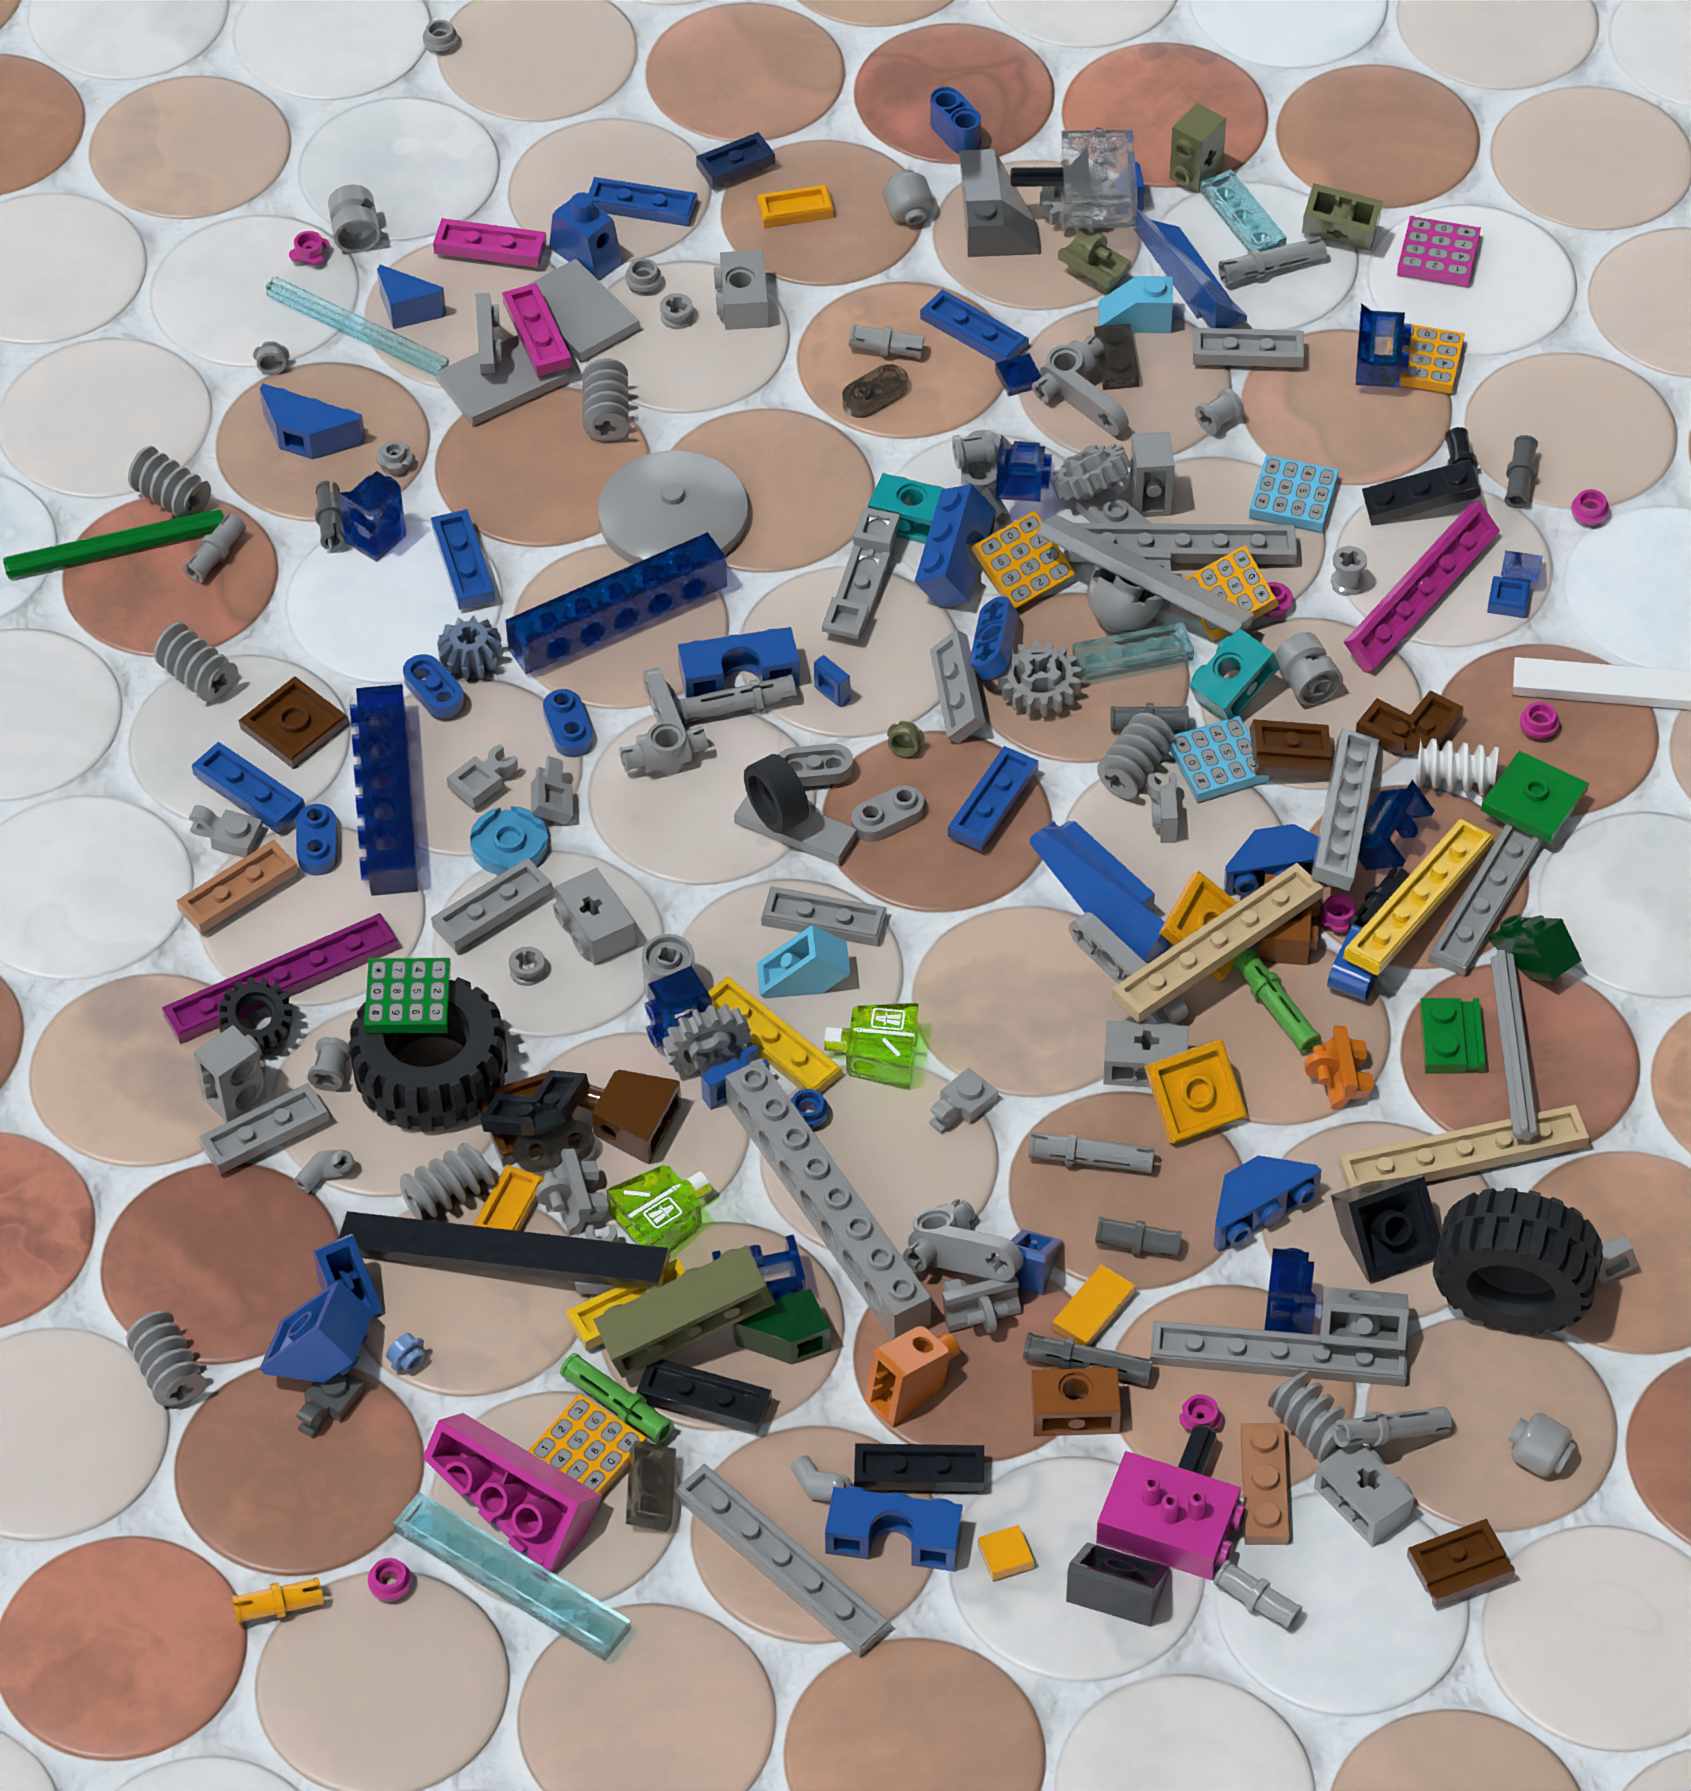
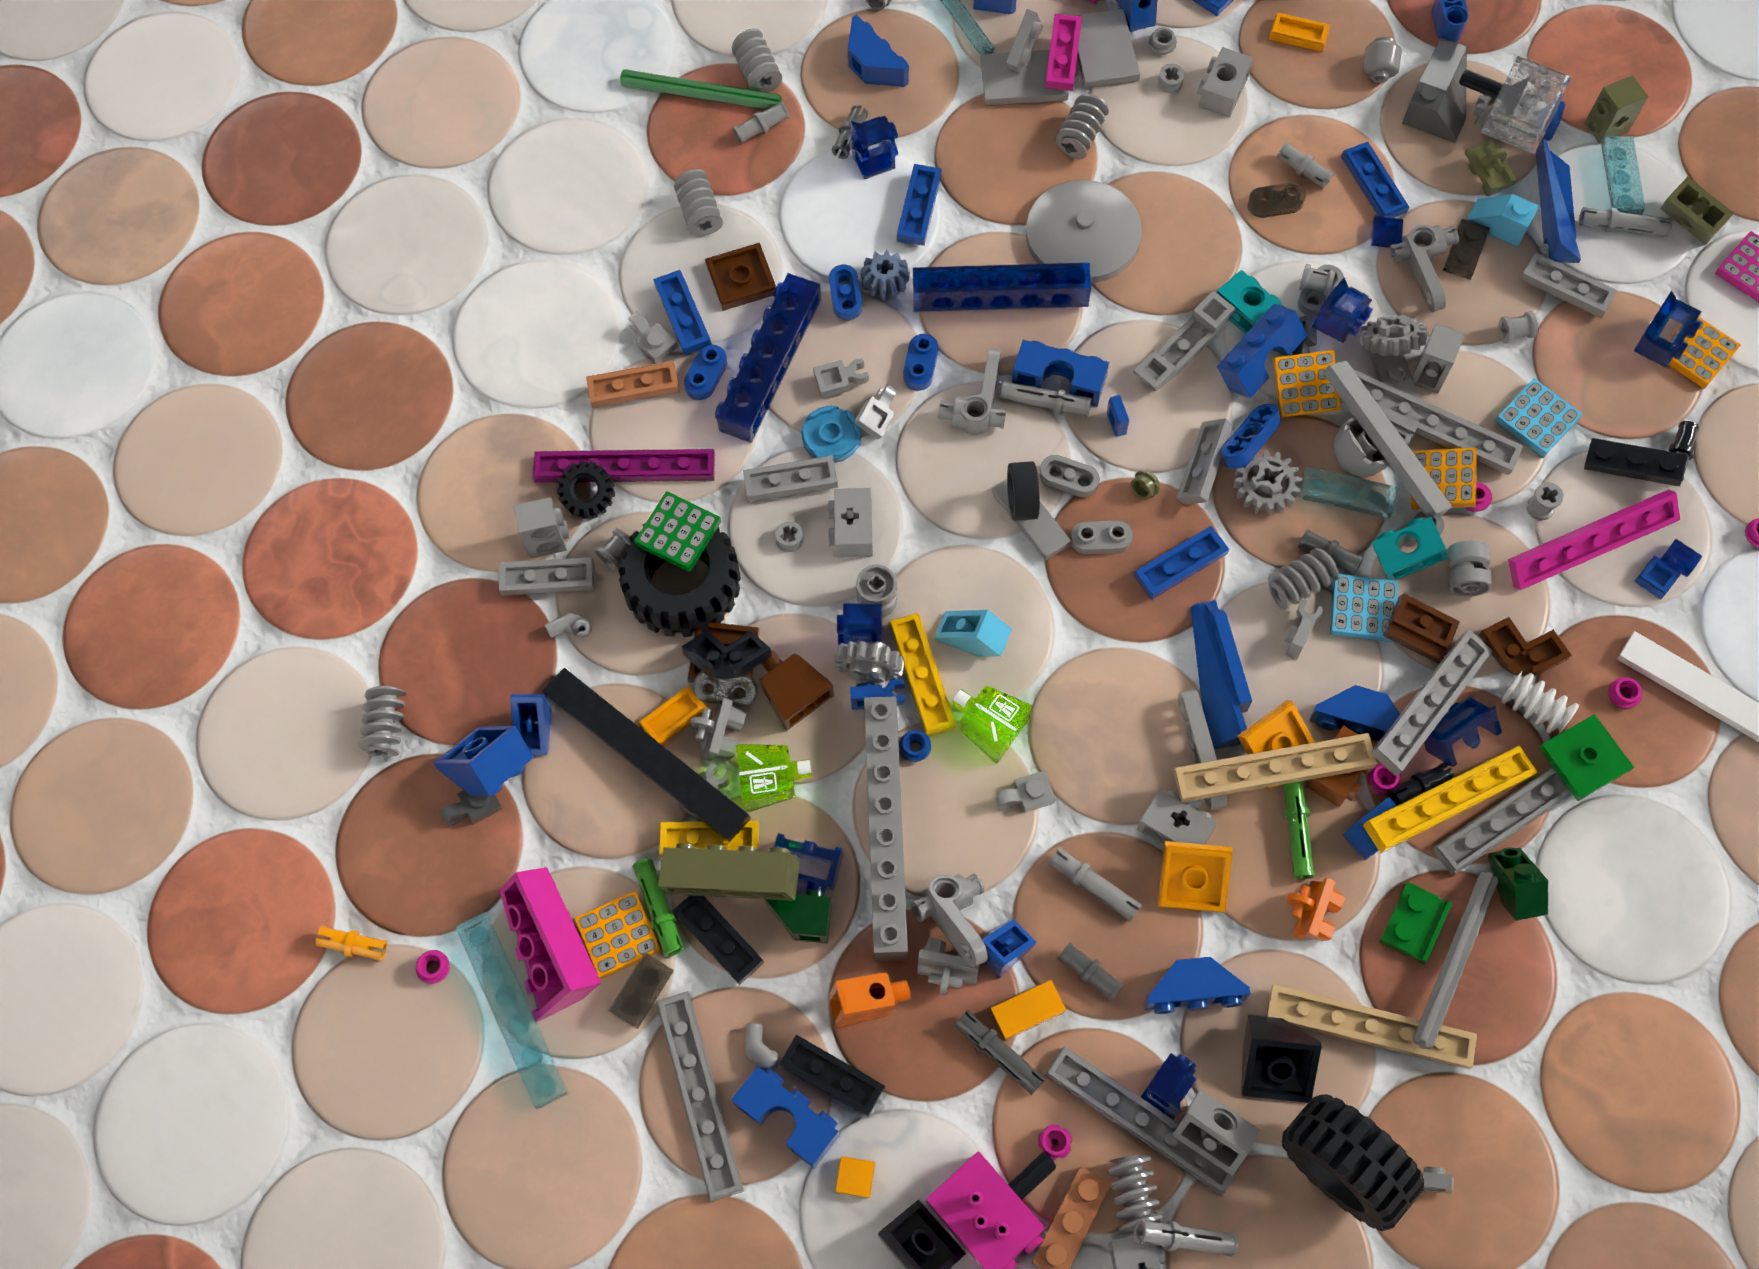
camera: 30 degrees right, 15 degrees up
light grey plate [376,441,413,476] -> none
medium blue plate [386,1333,425,1372] -> none
light grey piece [400,1143,495,1220] -> none
light grey tile [761,886,887,947] -> none
dark orange brick [1031,1365,1121,1436] -> none
dark grey pin [1505,435,1538,508] -> none

